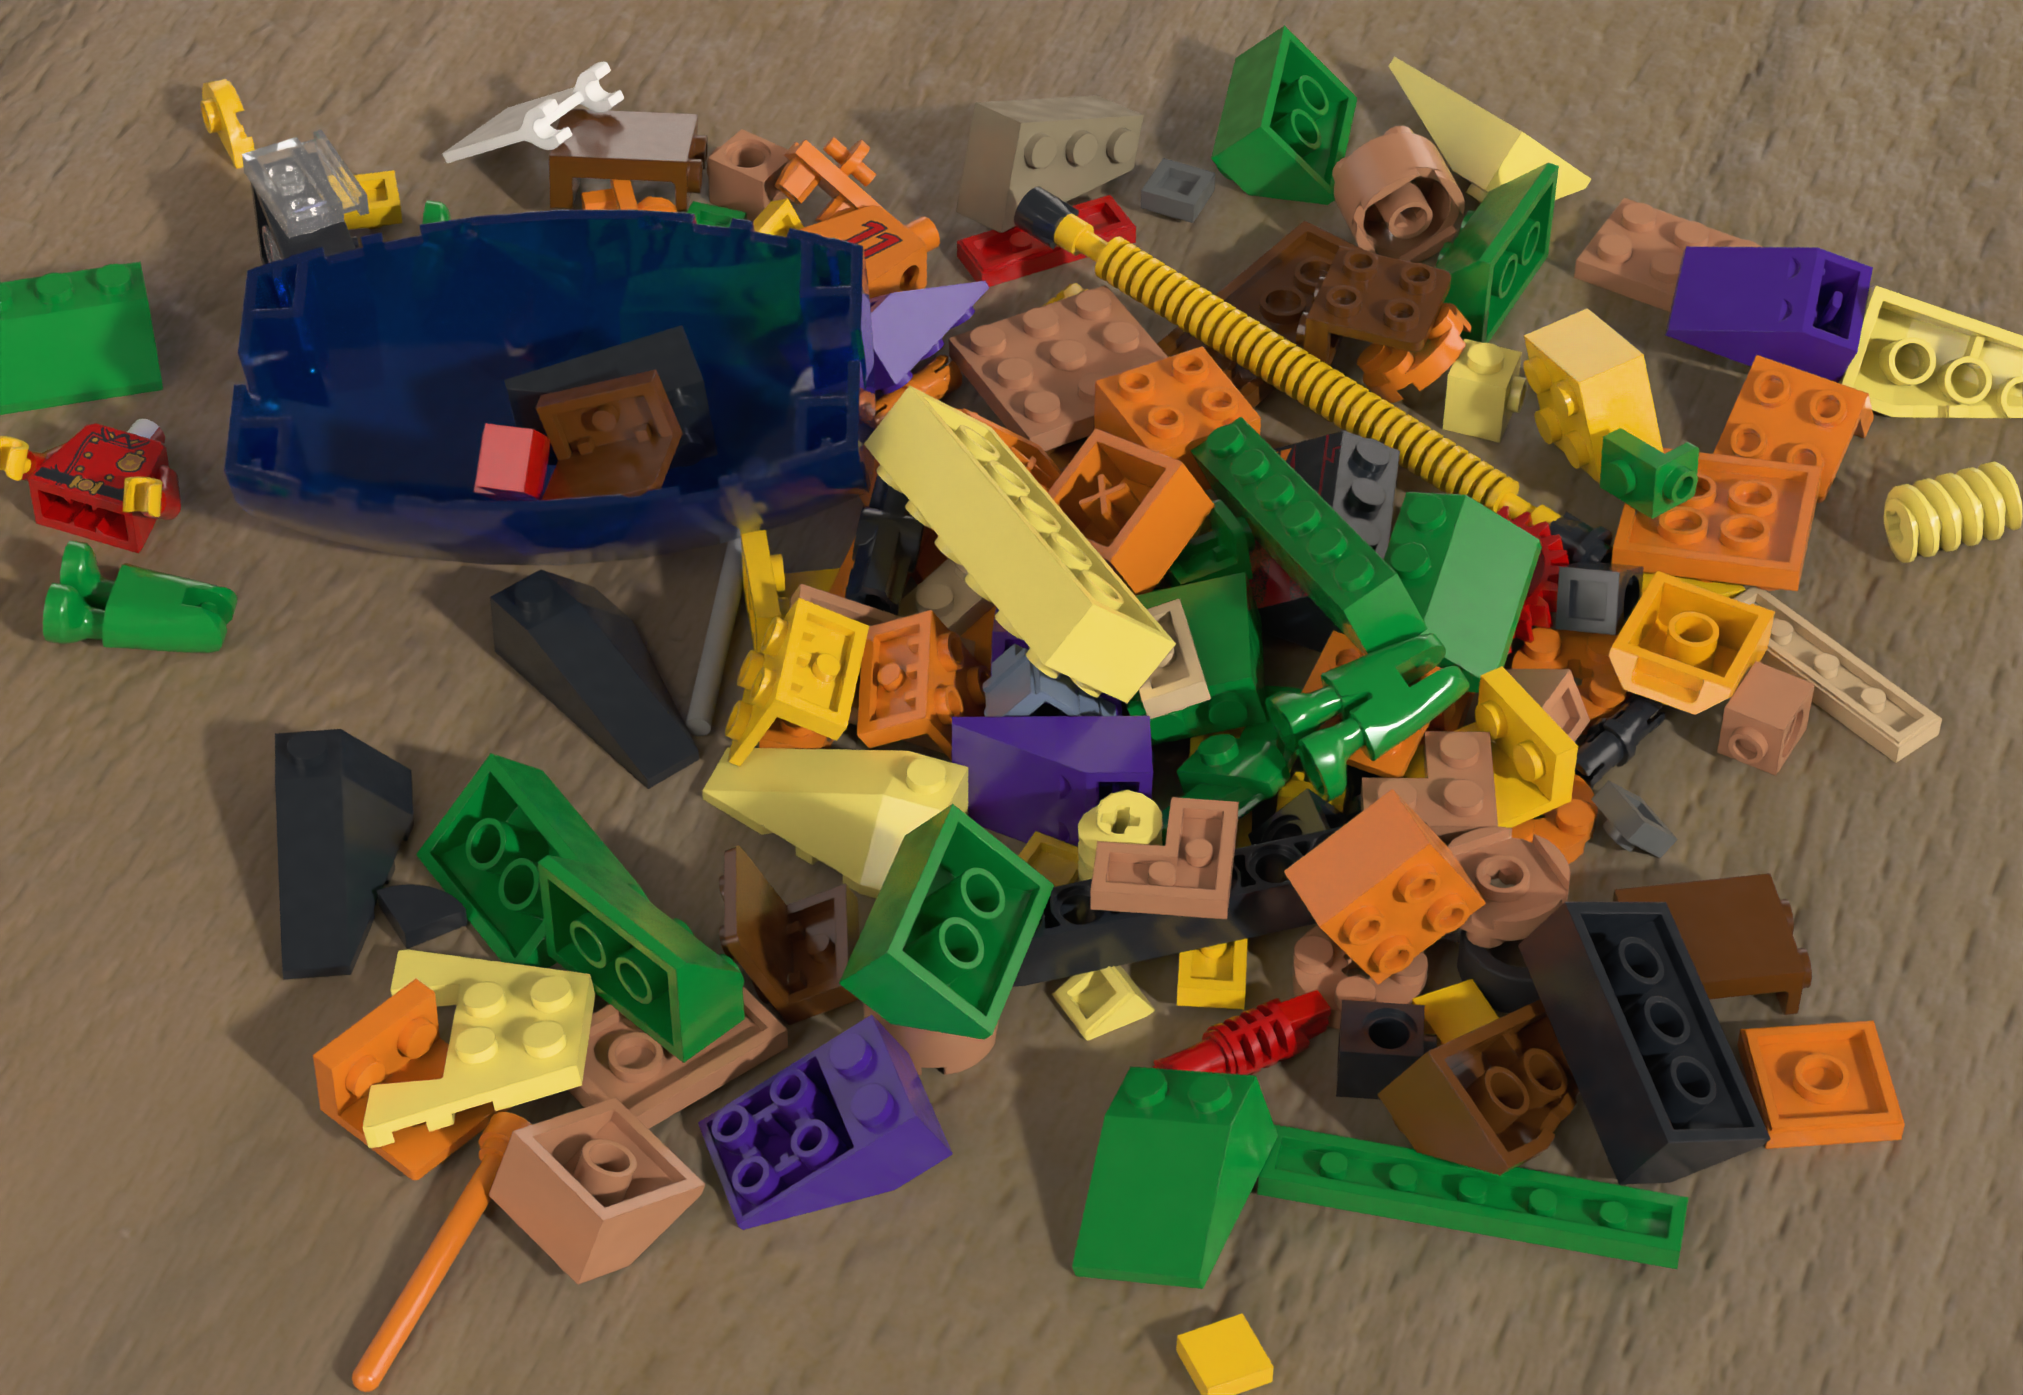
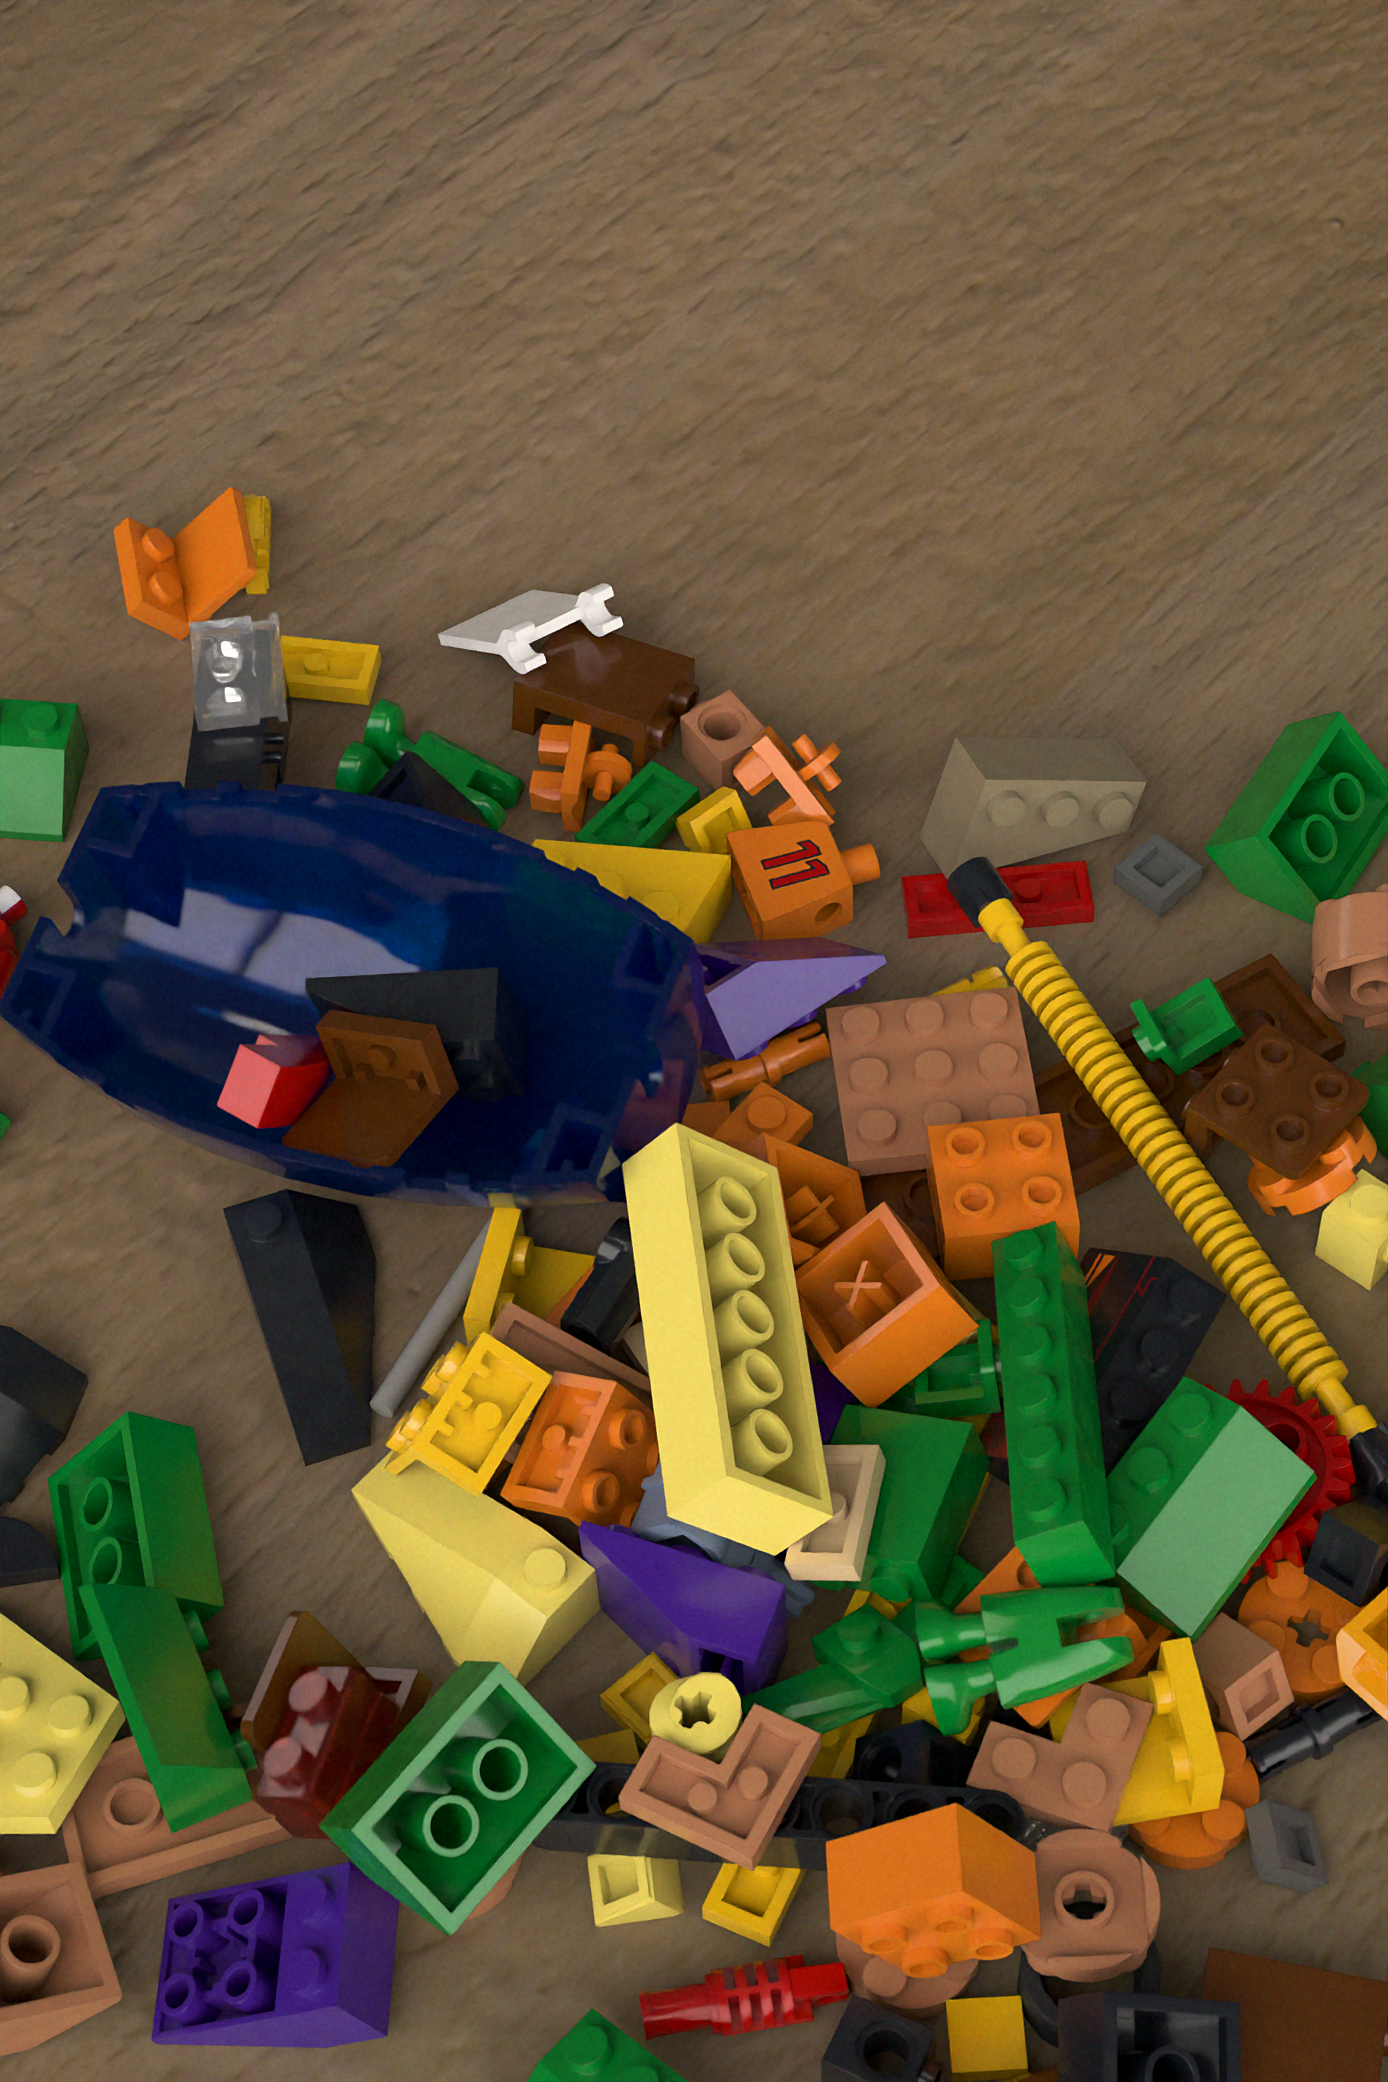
camera: 25 degrees right, 10 degrees up
none -> orange bracket [113,487,257,641]
none -> clear red brick [251,1666,398,1840]
none -> green bracket [1130,976,1244,1076]

